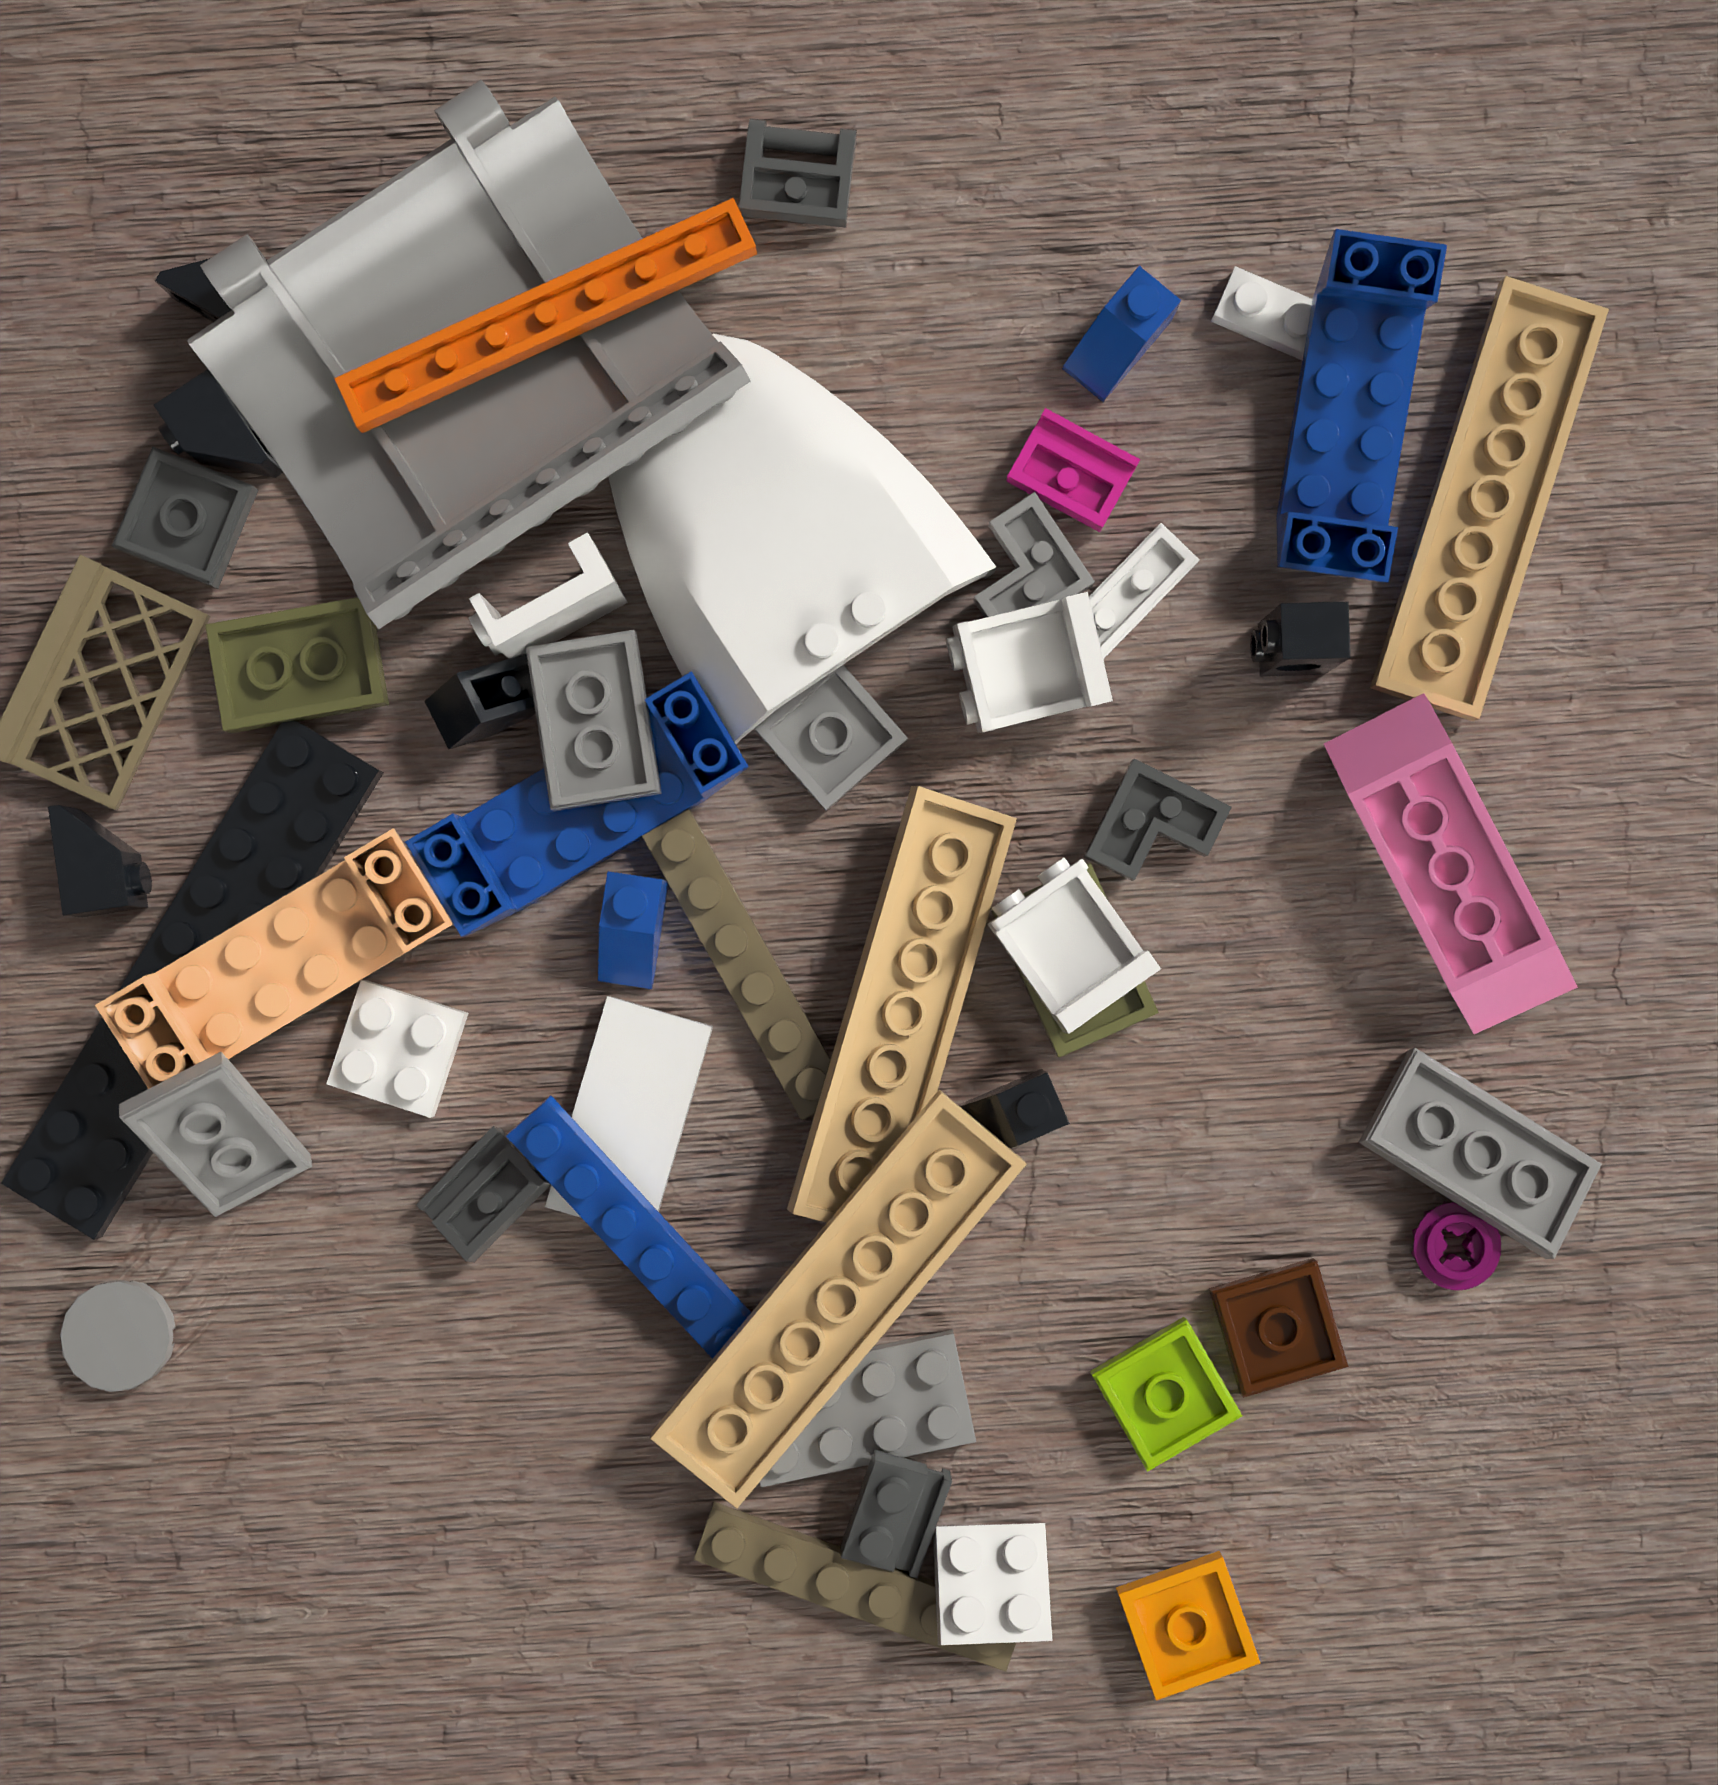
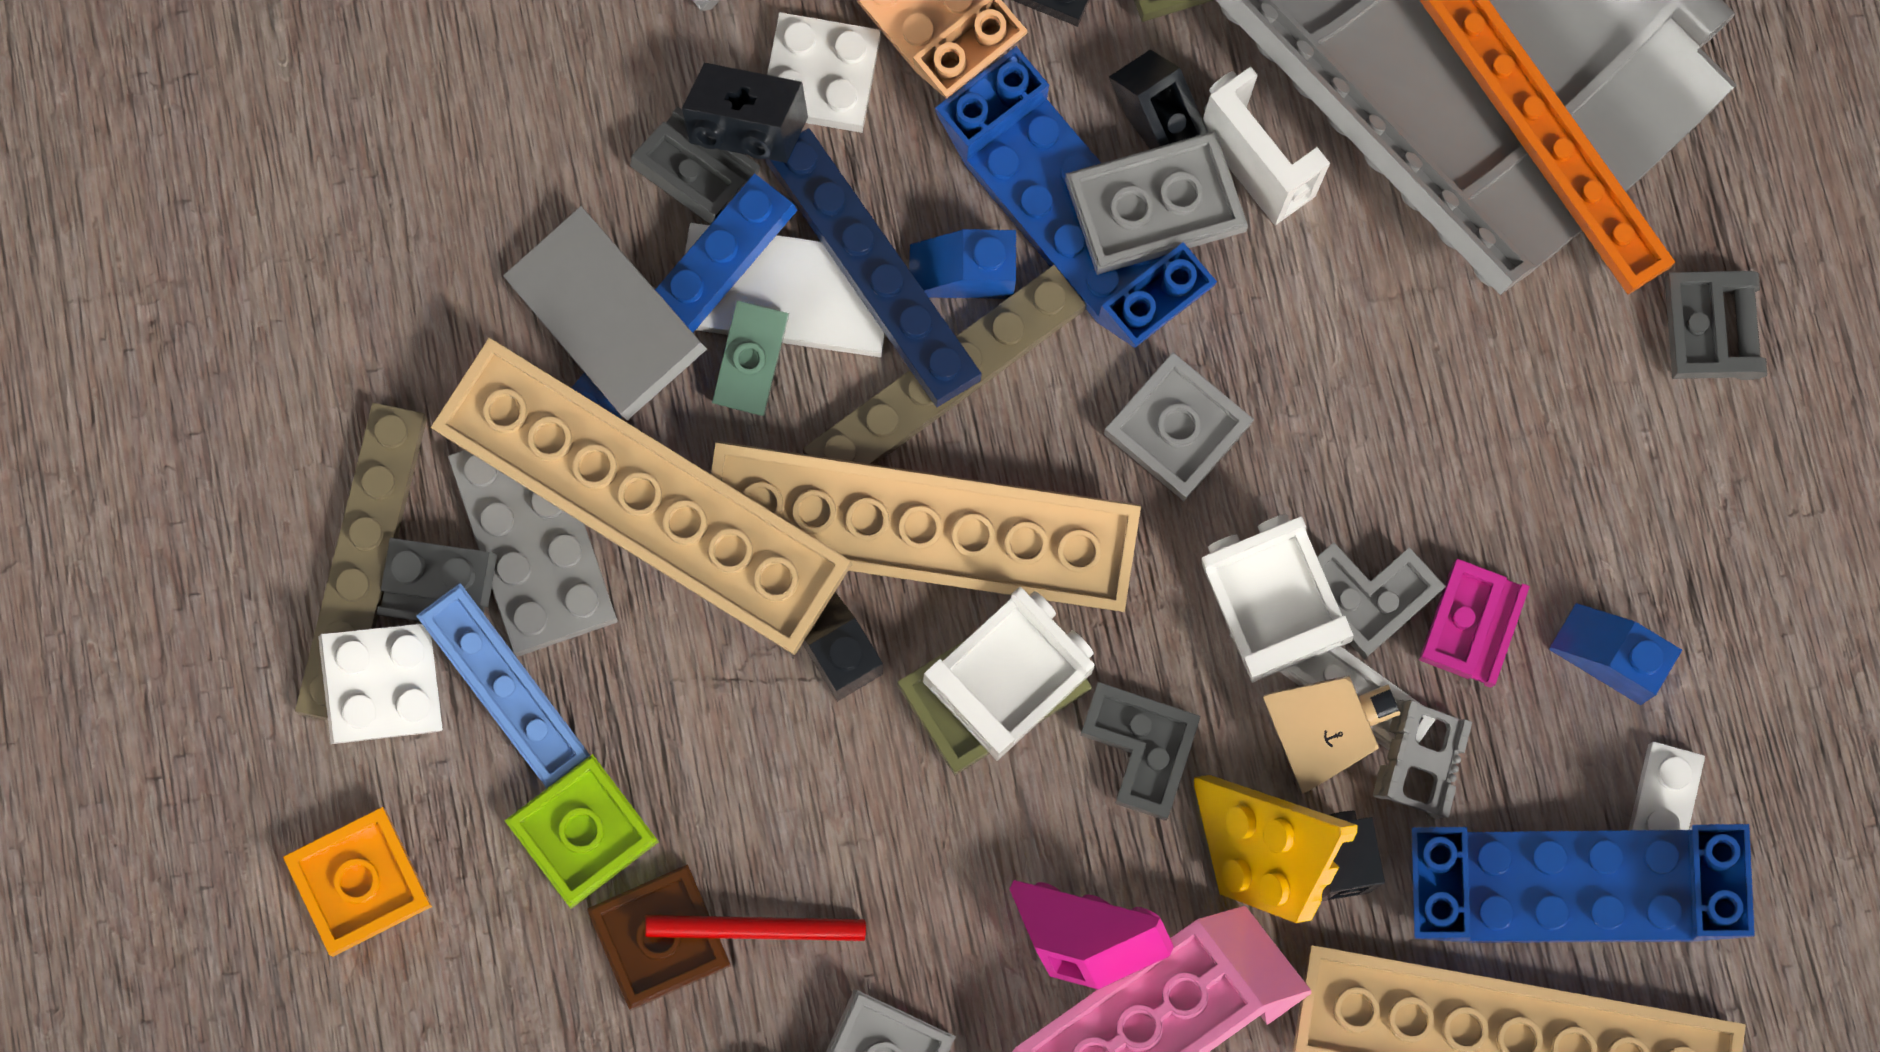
camera: 75 degrees right, 10 degrees down
white windscreen [608,334,996,745] -> none
none -> medium blue tile [416,583,591,788]
none -> light grey tile [503,206,707,420]
none -> red bar [645,915,866,941]
none -> black brick [682,62,808,163]
none -> sand green plate [712,300,790,416]
none -> dark blue plate [765,128,982,408]
none -> dark pink slope [1009,880,1174,989]
none -> yellow wing [1194,775,1358,923]
none -> tan torso [1263,675,1401,794]
none -> light grey piece [1373,700,1472,819]

